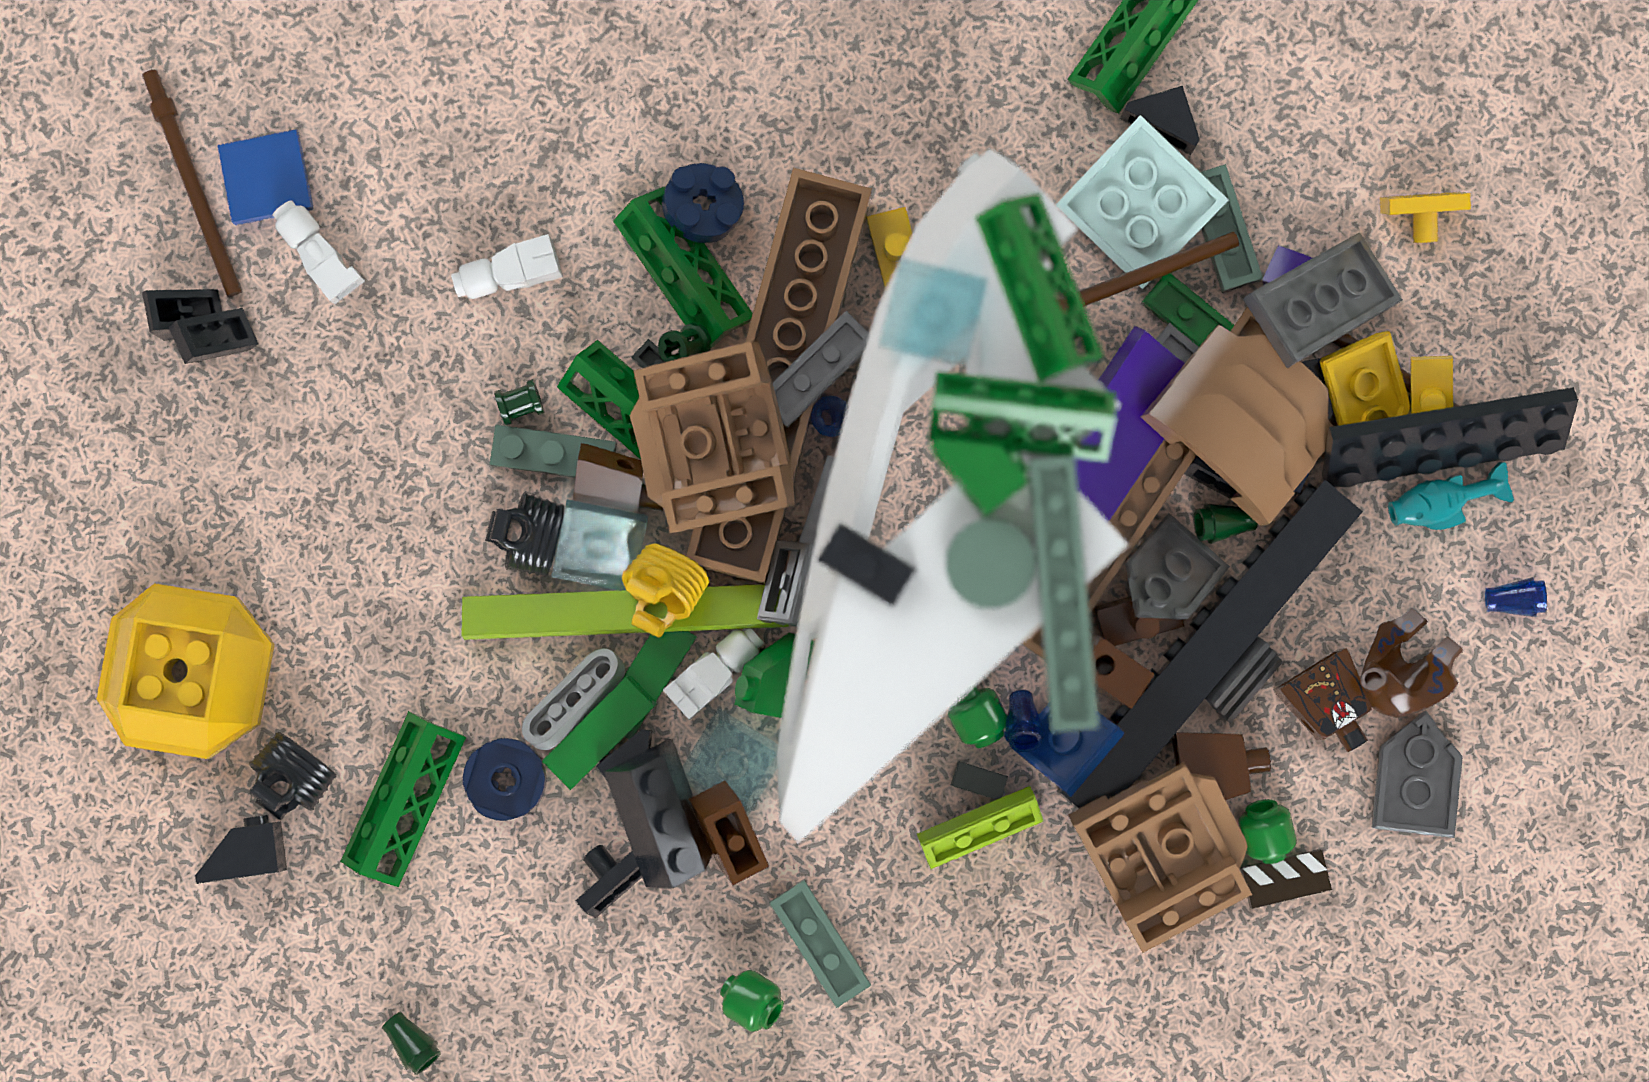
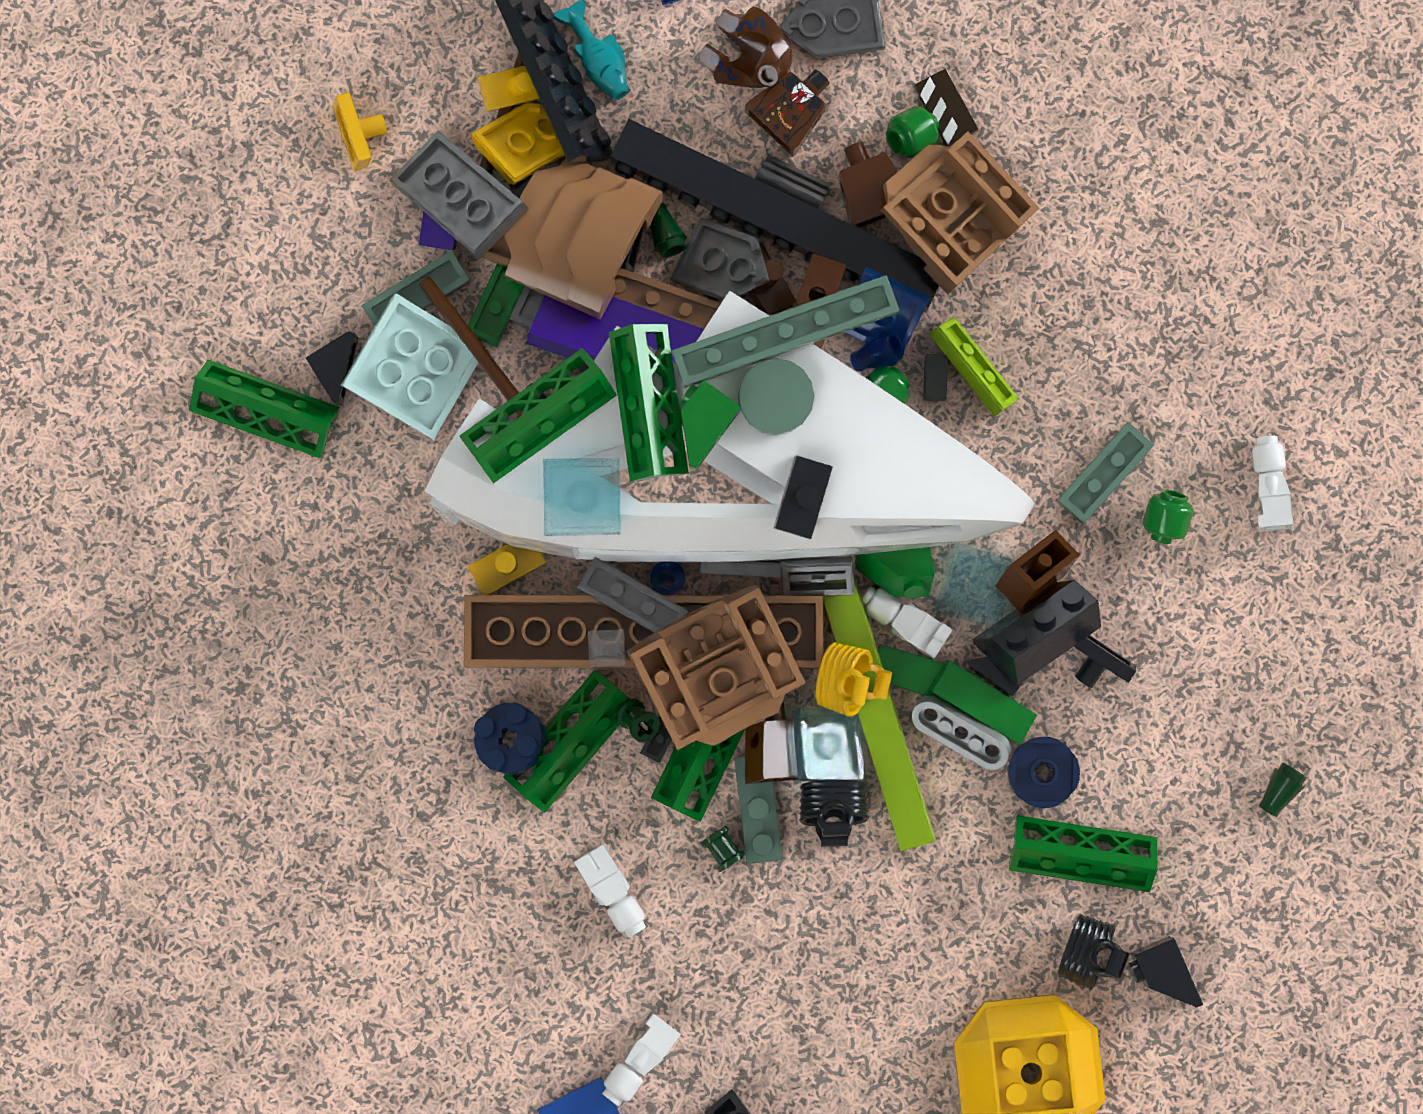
camera: 110 degrees left, 0 degrees up
none -> clear tile [588,629,626,667]

